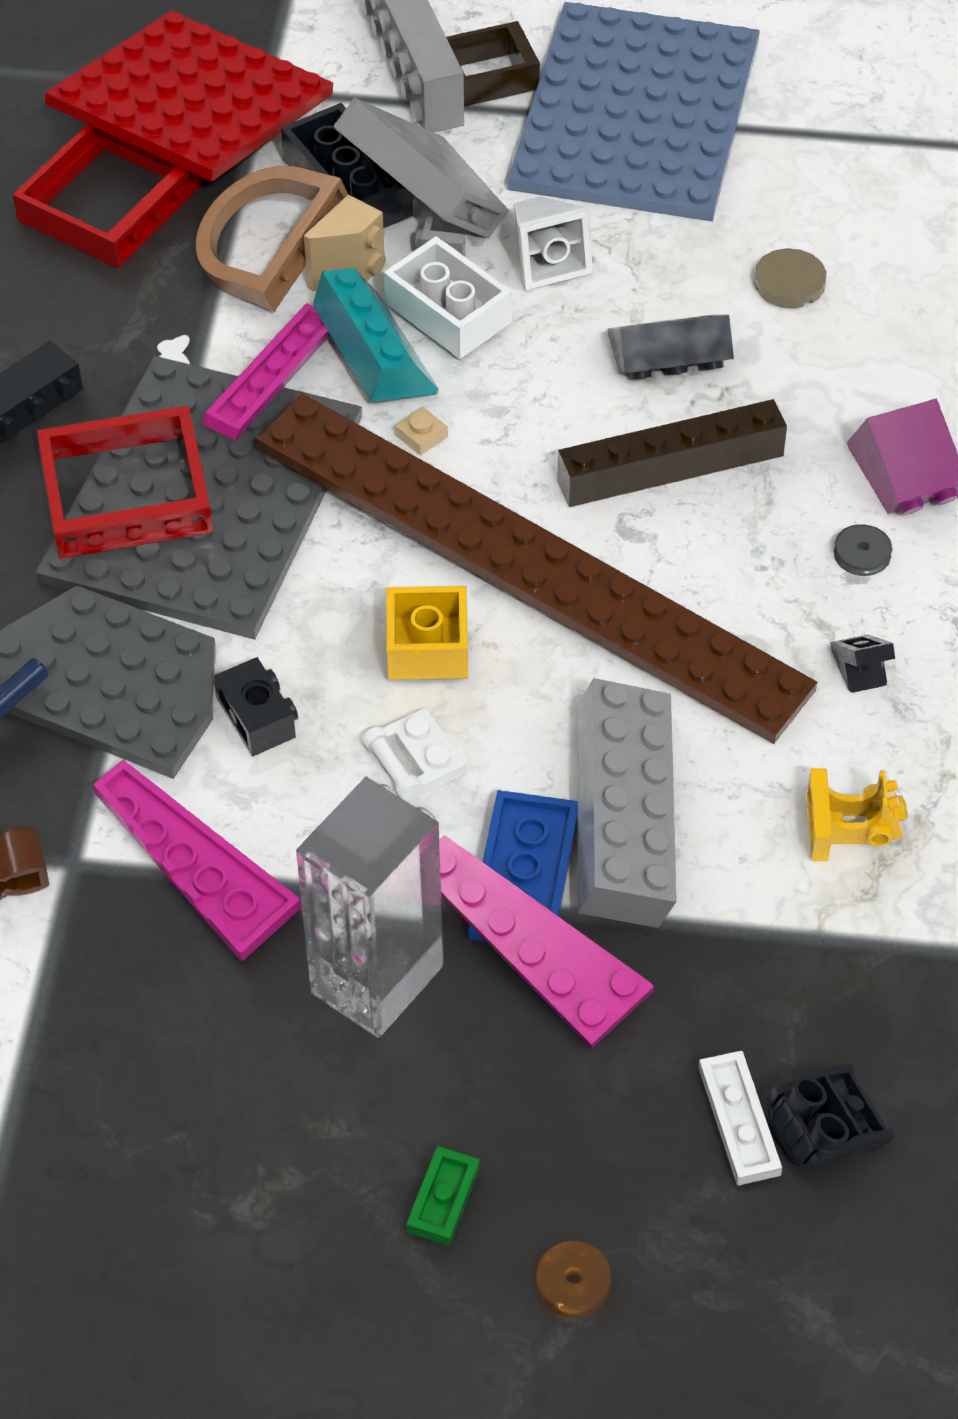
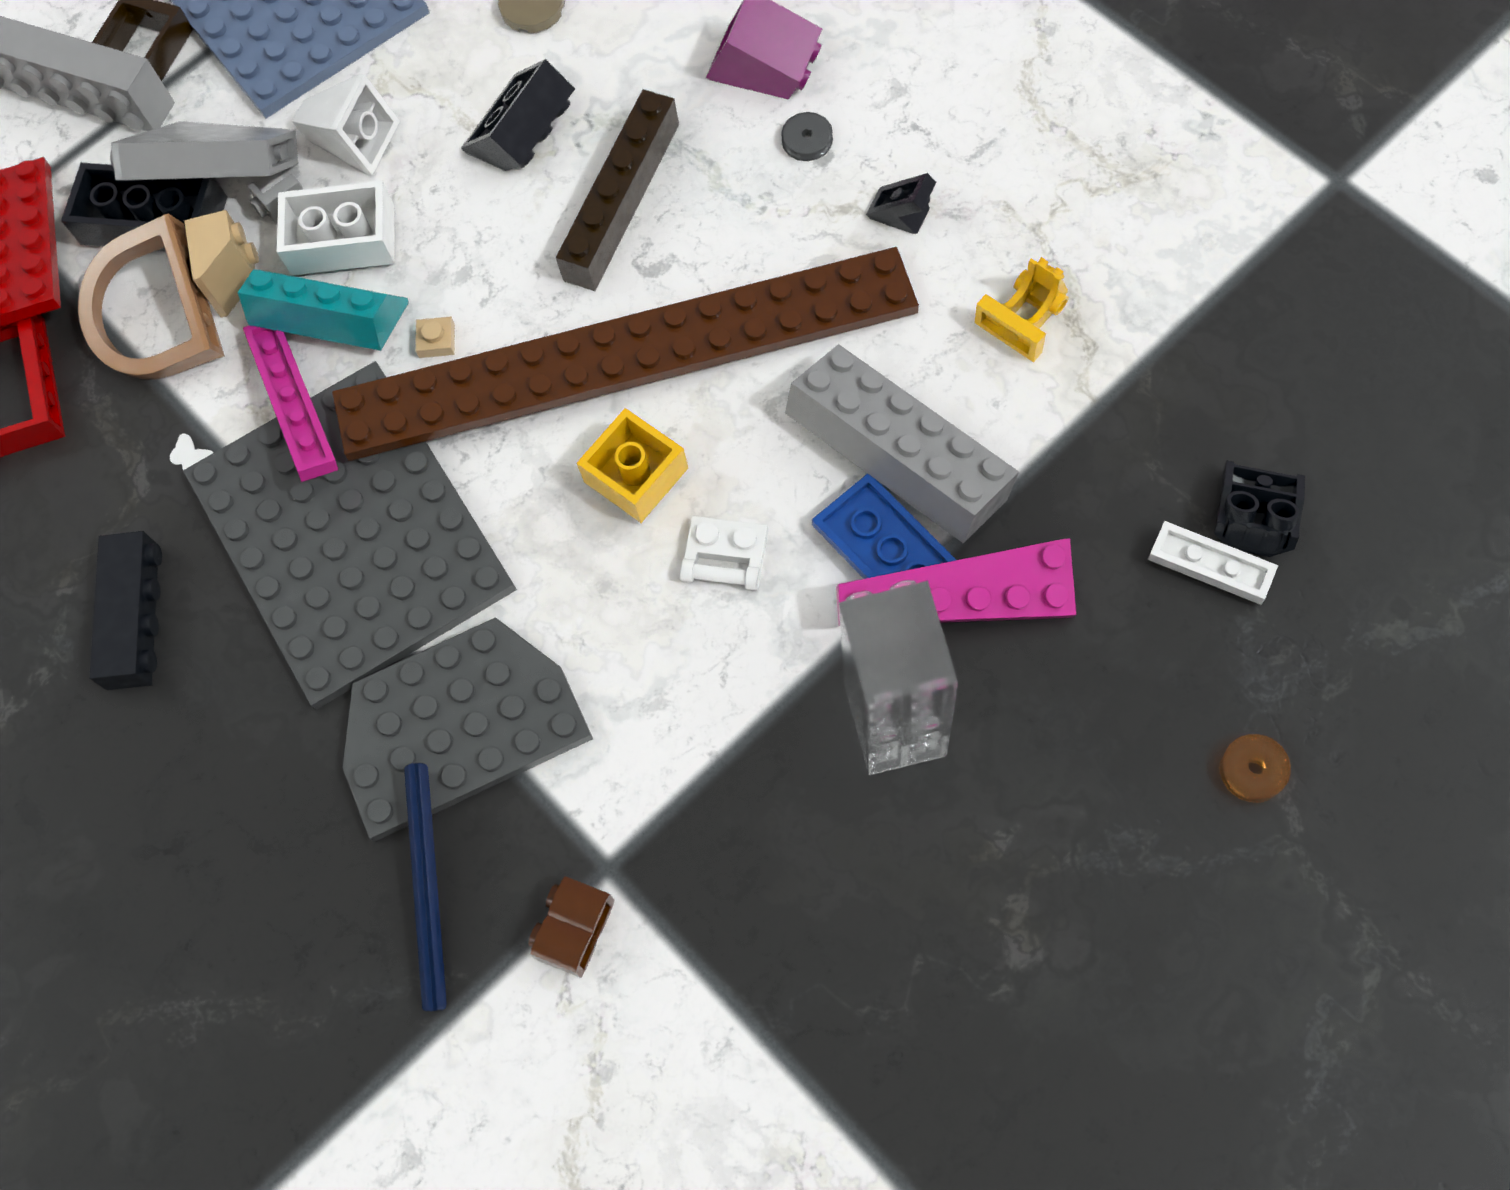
camera: 40 degrees left, 15 degrees up
red window [37,405,214,559] -> none
dark pink wing [93,759,302,962] -> none
black brick [214,657,298,757] -> none
green plate [406,1146,480,1246] -> none

